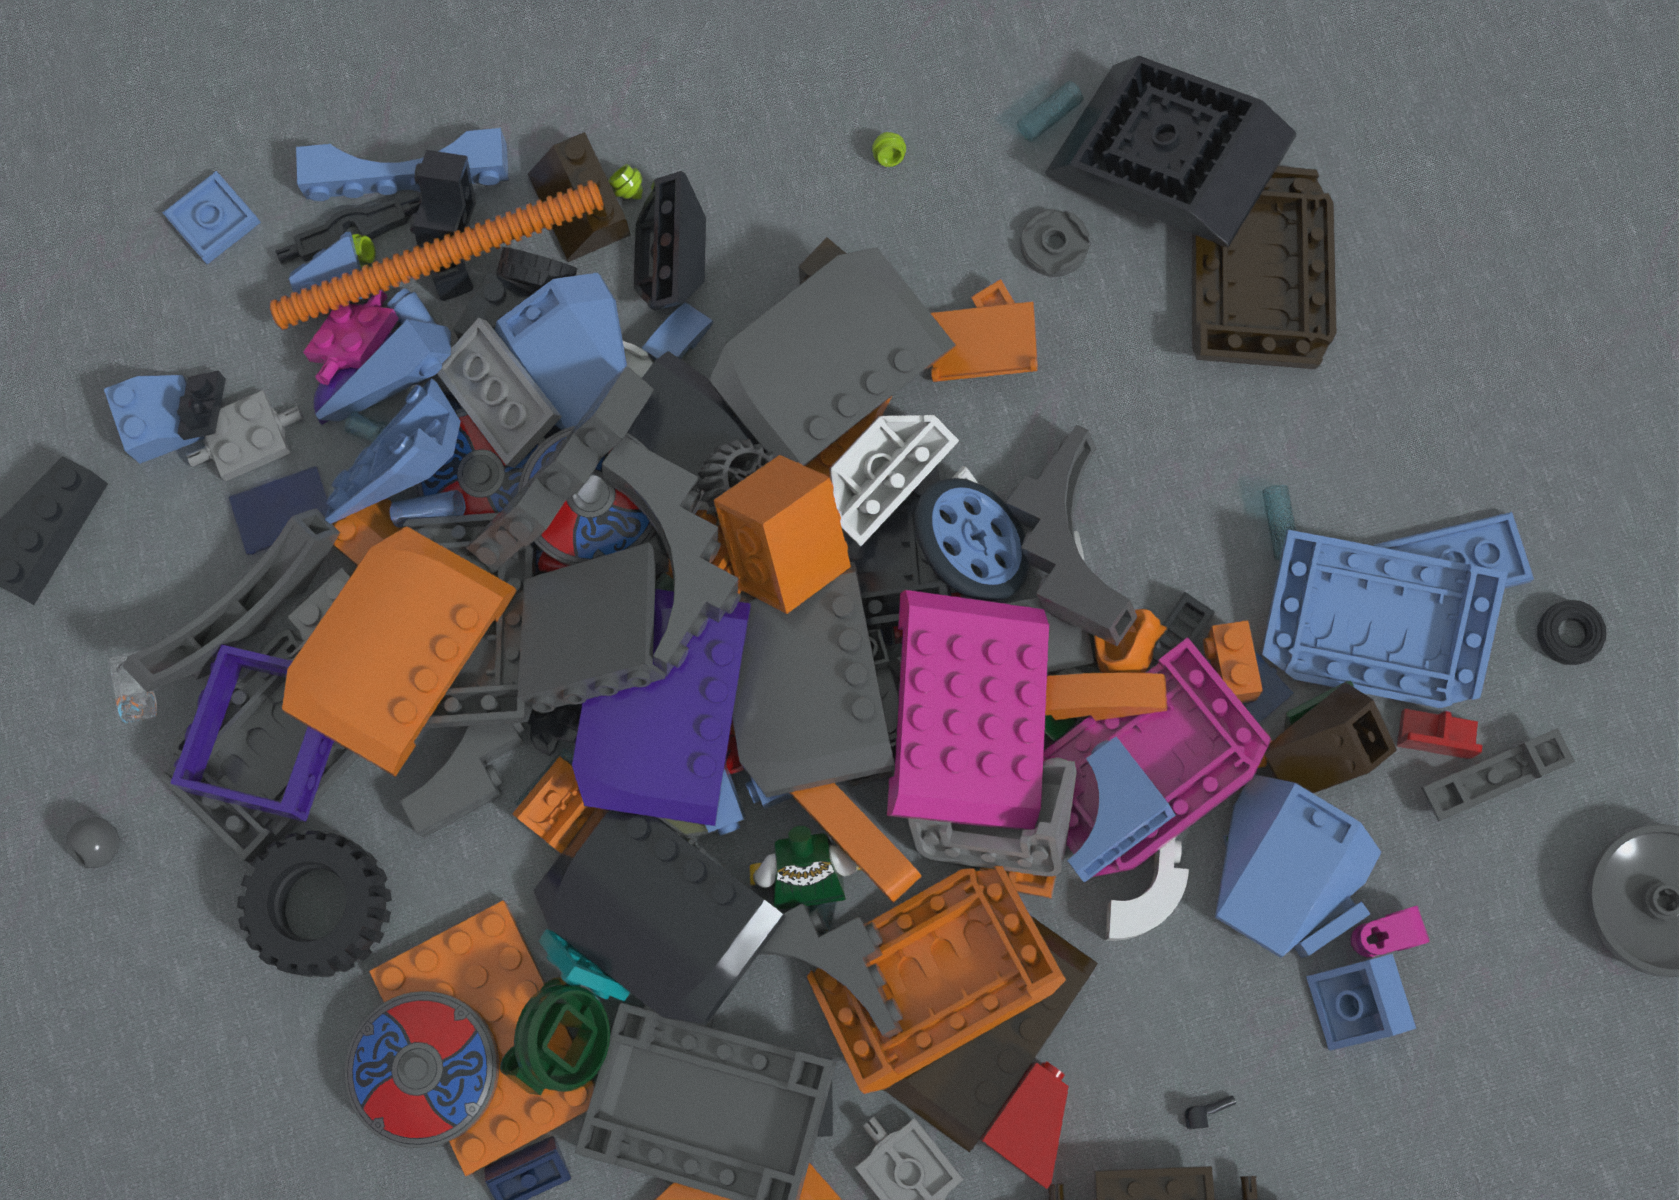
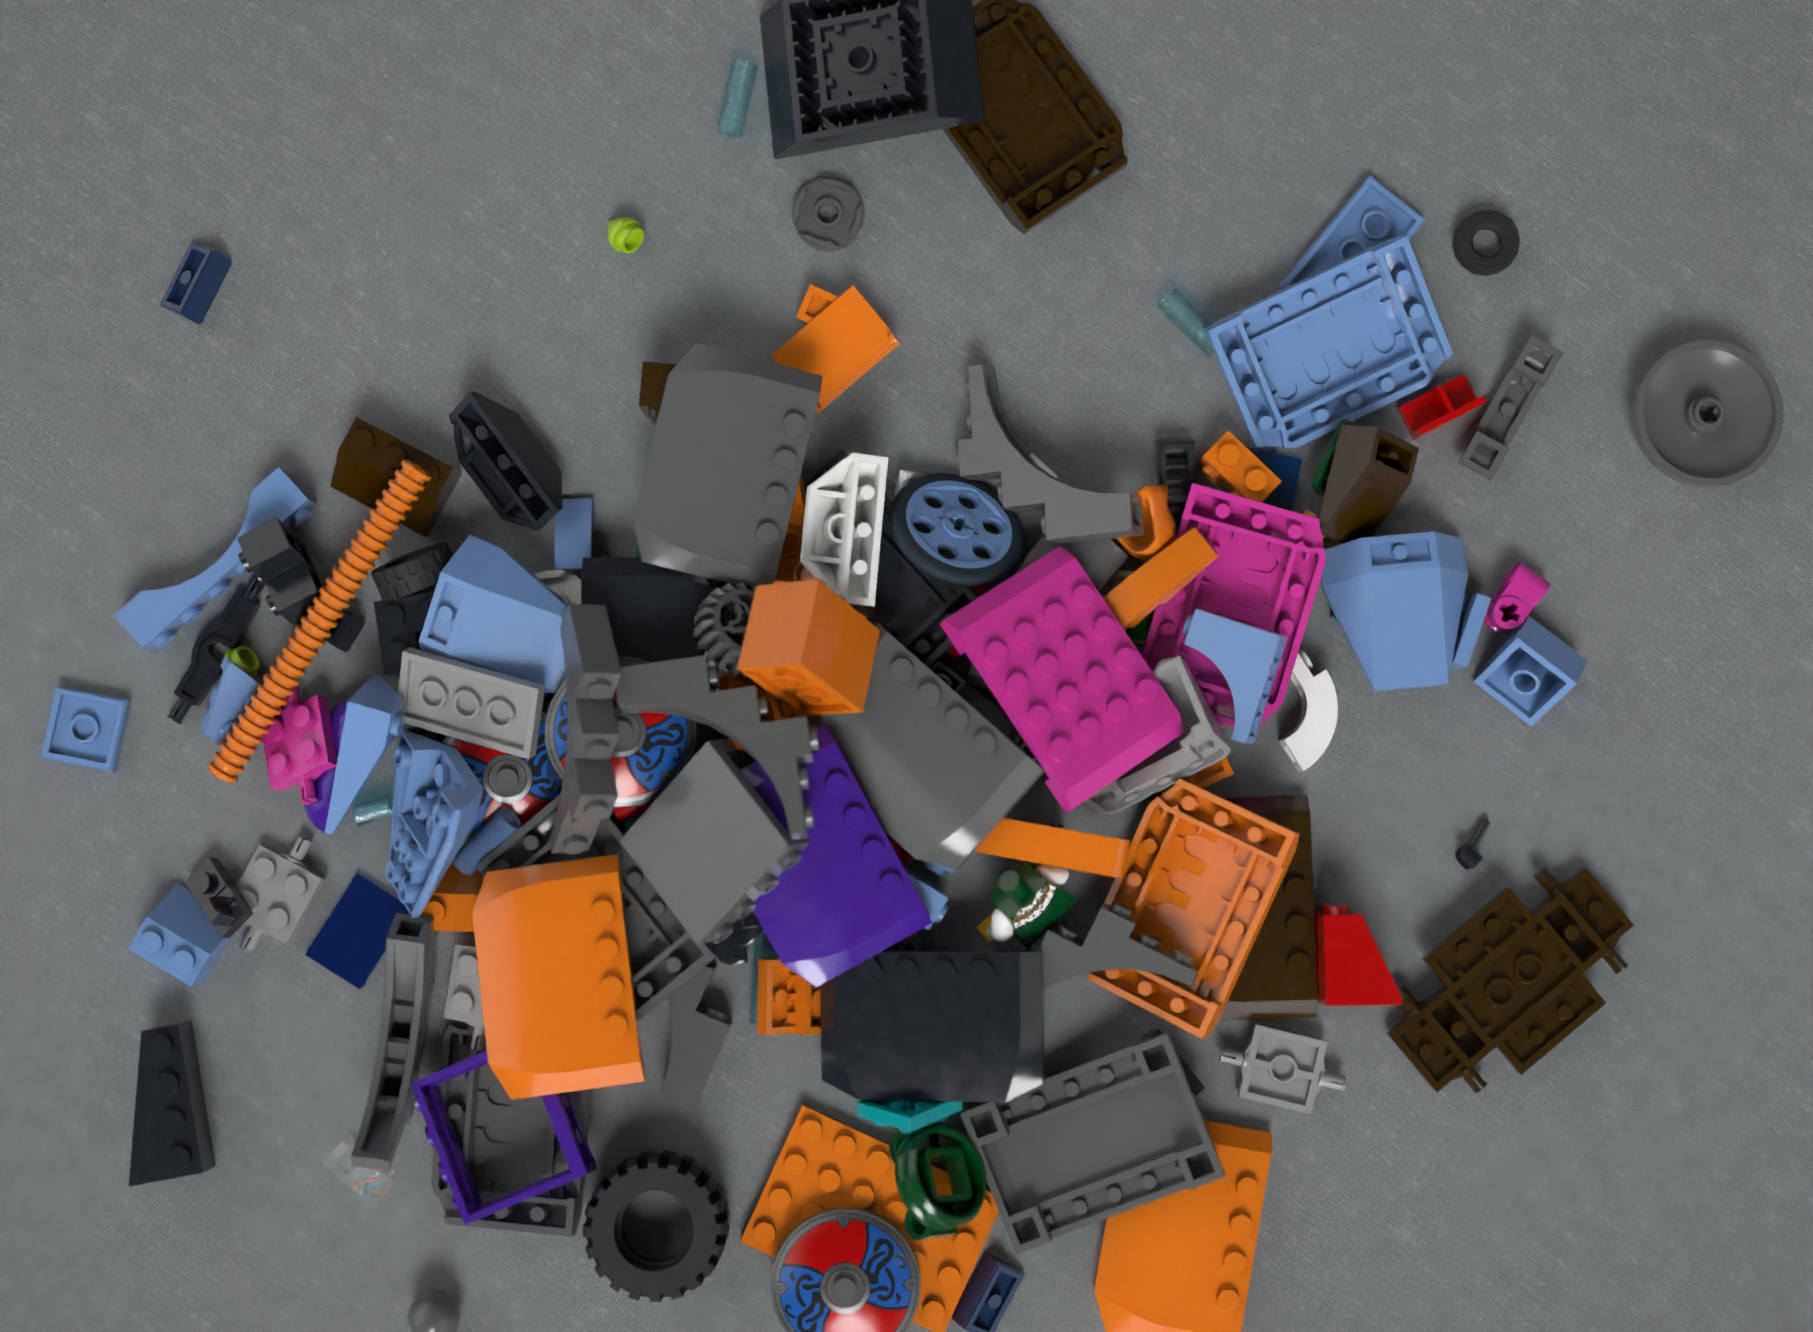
camera: 40 degrees left, 10 degrees up
medium blue cone [387,288,437,325] -> none
lime plate [608,164,643,200] -> none

